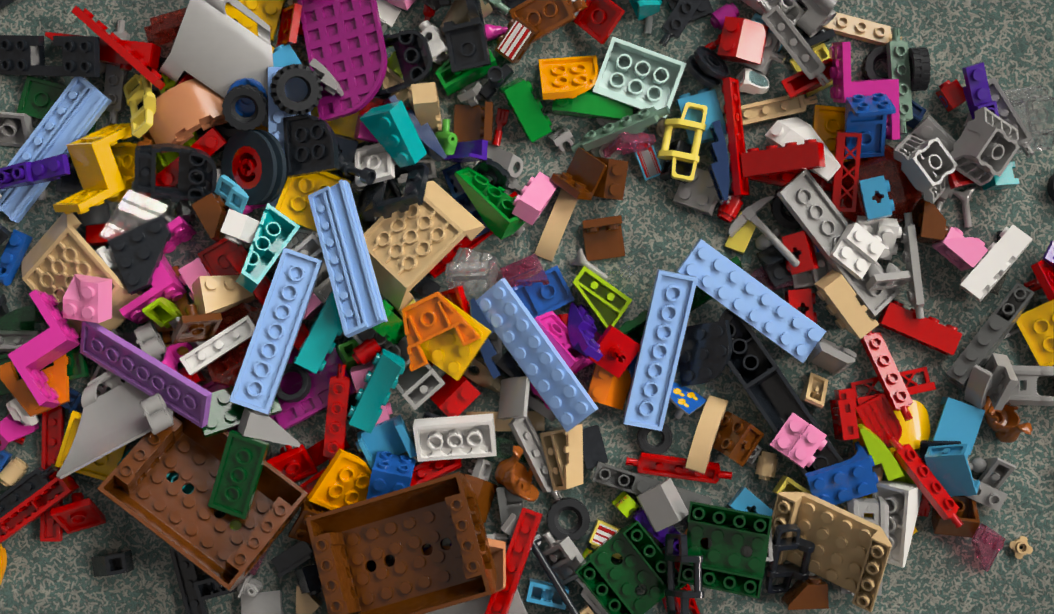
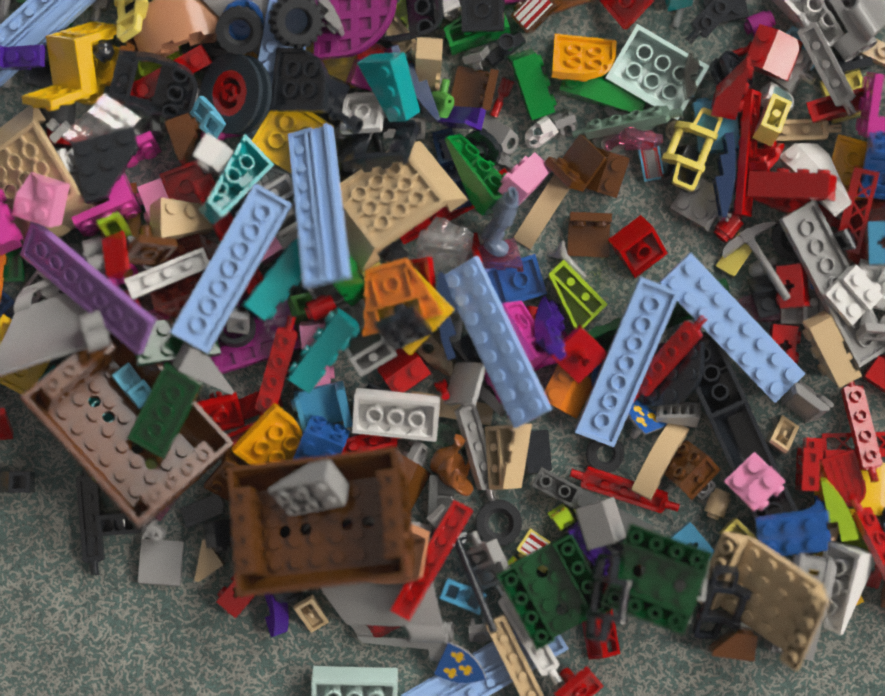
camera: 10 degrees right, 0 degrees up
none -> light grey tile [46,118,72,143]
none -> black plate [93,42,114,64]
none -> red slope [102,231,130,279]
none -> medium azure slope [110,363,151,409]
none -> light grey tile [227,308,250,334]
none -> light grey slope [268,459,349,517]
none -> black plate [375,304,433,350]
none -> red piece [434,378,450,401]
none -> red piece [465,232,483,263]
none -> sand blue piece [481,187,519,257]
none -> white rock [525,116,559,148]
none -> red slope [608,215,668,278]
none -> red plate [634,315,708,402]
none -> light grey slope [656,402,701,428]
none -> clear smoke slope [682,52,700,100]
none -> red slope [711,56,754,120]
none -> red slope [748,140,785,170]
none -> light yellow brick [752,93,792,146]
none -> black slope [833,229,856,252]

